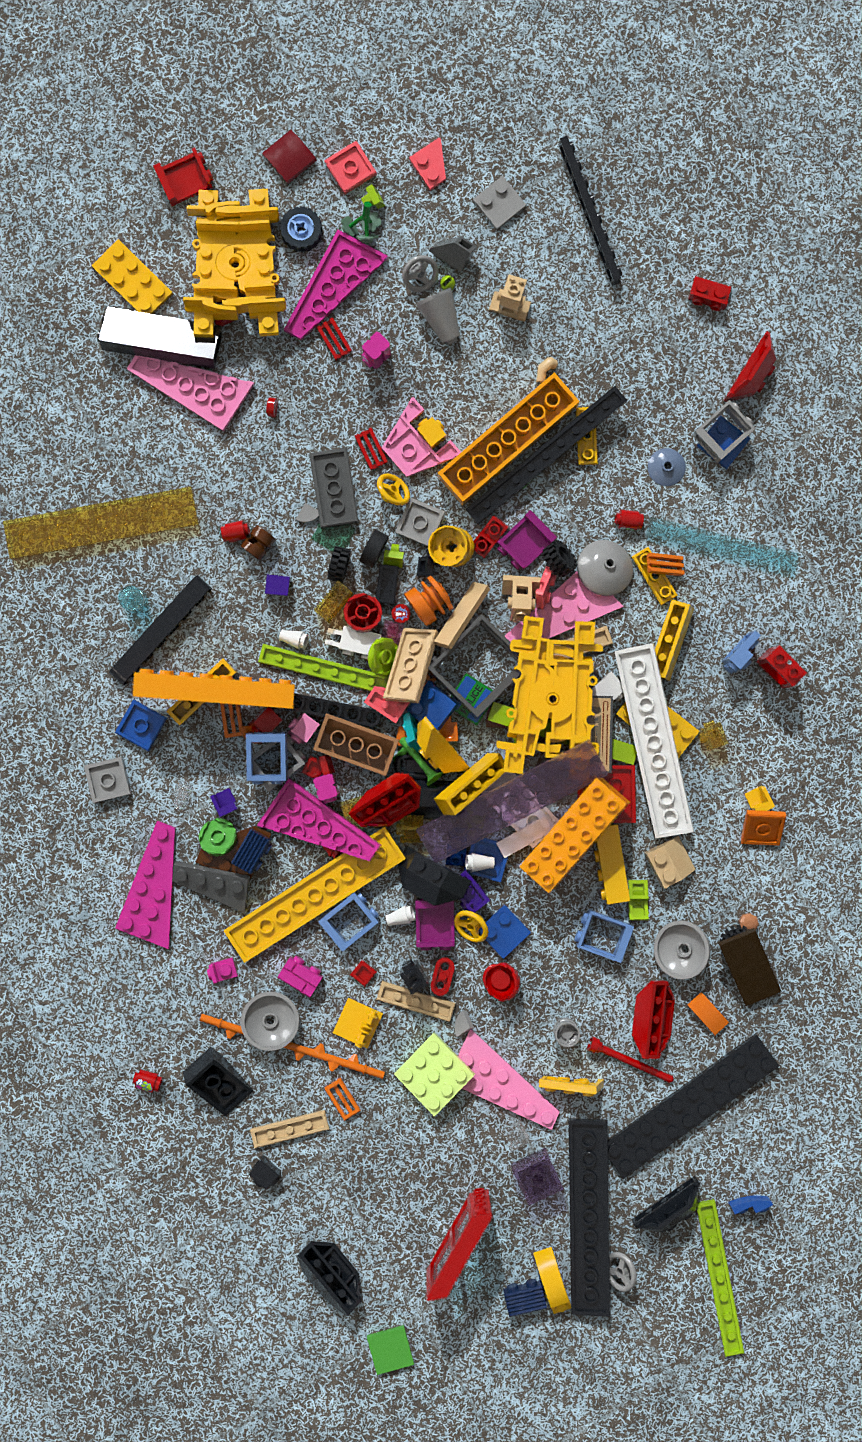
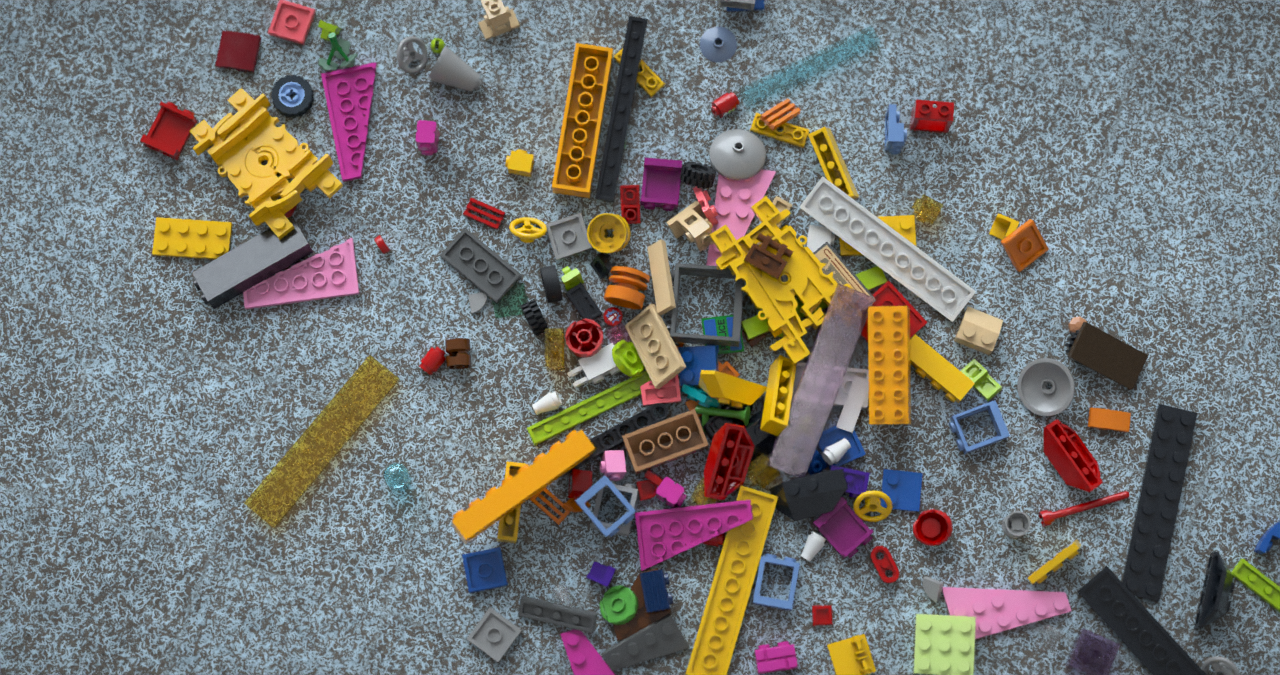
camera: 40 degrees left, 10 degrees down
black beam [109,575,212,686] -> none
dark purple panel [265,574,291,596] -> none
red tile [316,317,352,361] -> none
tan tile [376,981,455,1022] -> none
bright pink wing [382,397,461,478] -> none
black hinge [400,959,429,995] -> none
dark grey slope [429,236,477,272] -> none
tan arm [536,357,558,383] -> none
none -> dark grey tile [518,596,598,633]
none -> reddish brown plate [744,233,794,280]

